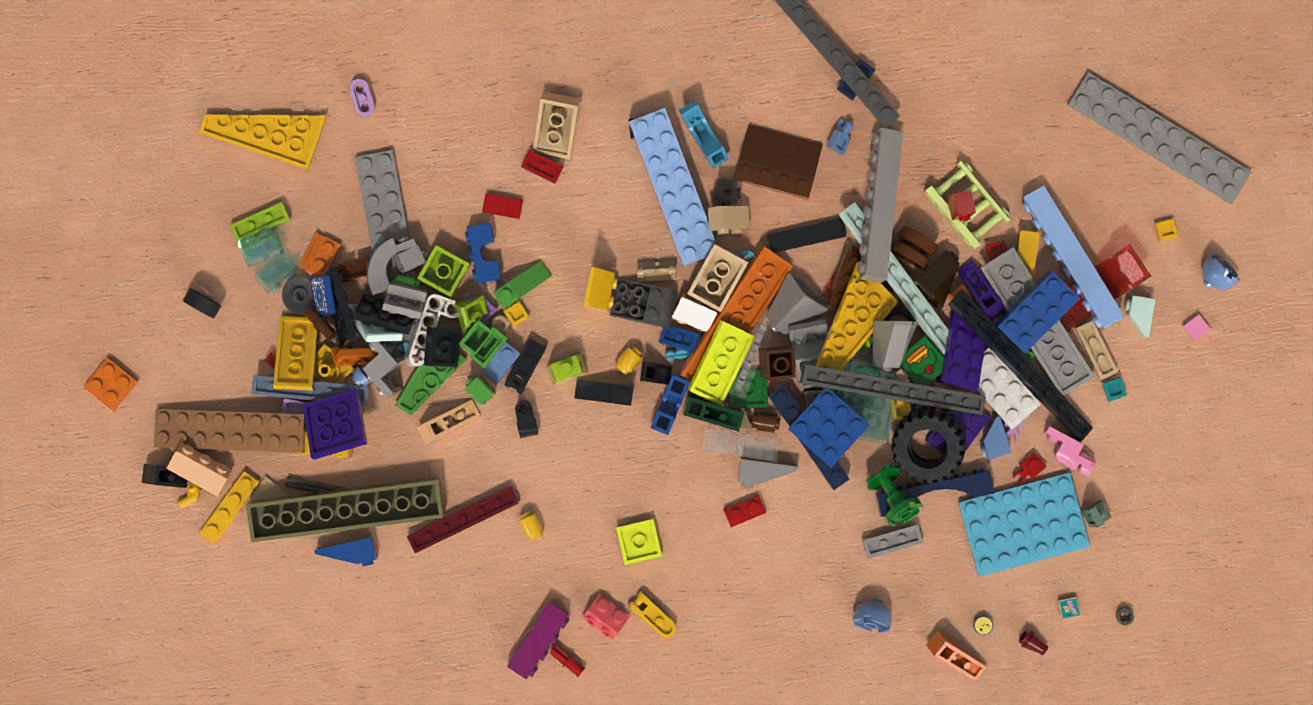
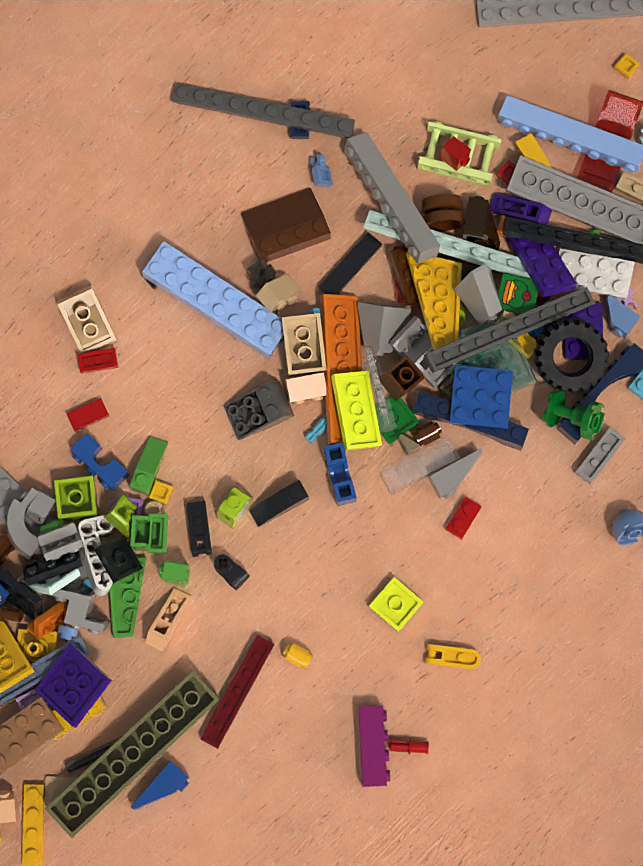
camera: 35 degrees left, 10 degrees down
medium blue slope [483,342,521,384] -> none
coral bracket [582,593,630,639] -> none
yellow slope [584,267,618,312] -> none
yellow brick [615,346,643,375] -> none
tan hinge [637,261,676,282] -> none
black slope [640,361,672,385] -> none
blue plate [658,326,701,353] -> none
dark azure arch [679,100,729,169] -> none
dark green slope [683,395,745,432] -> none
blue brick [996,269,1080,353] -> none

